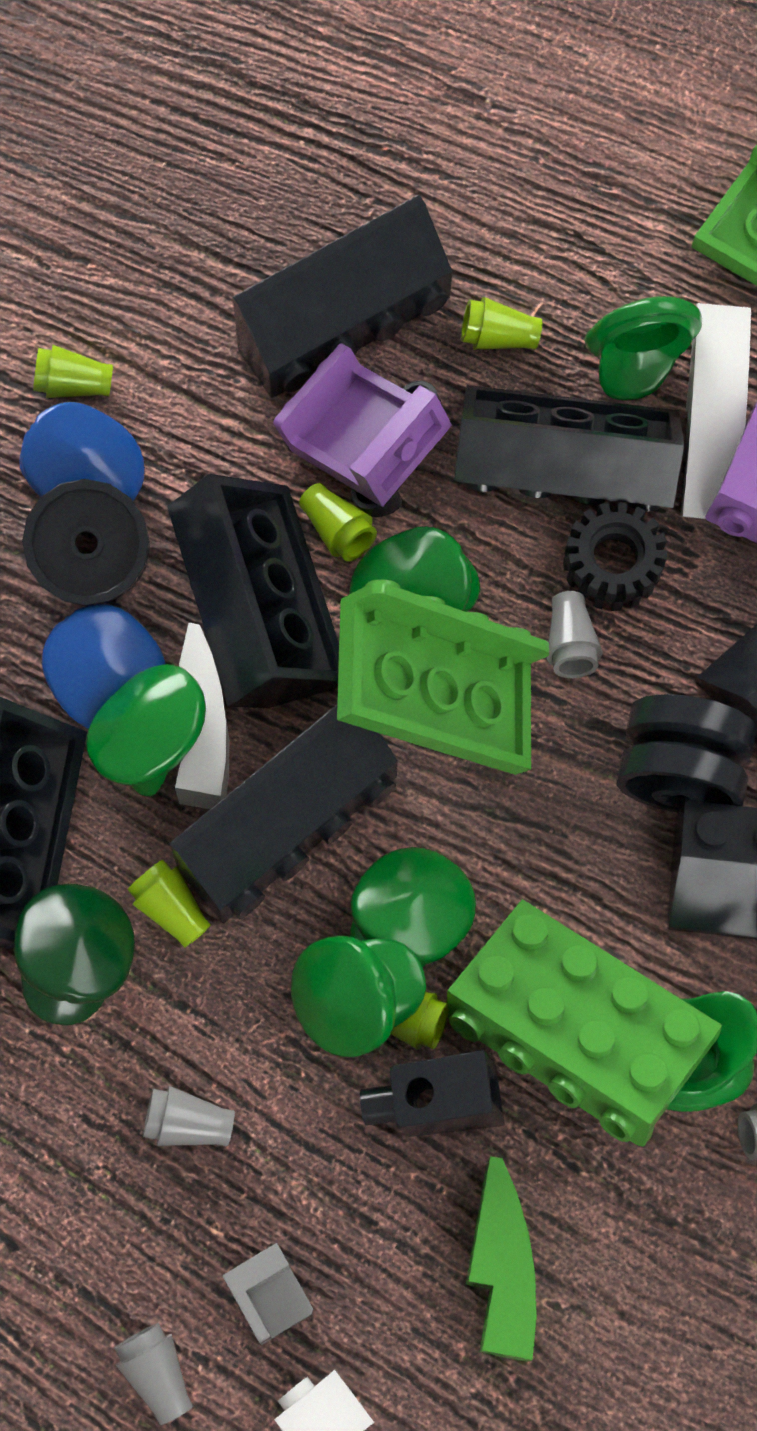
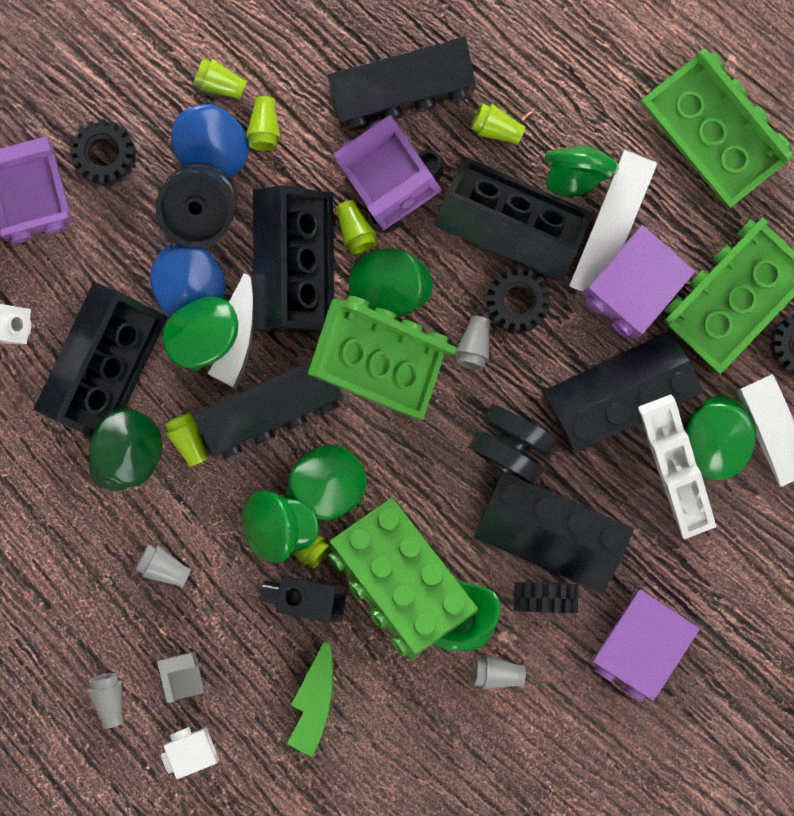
camera: 20 degrees right, 15 degrees up
none -> lime cone [246,96,281,151]

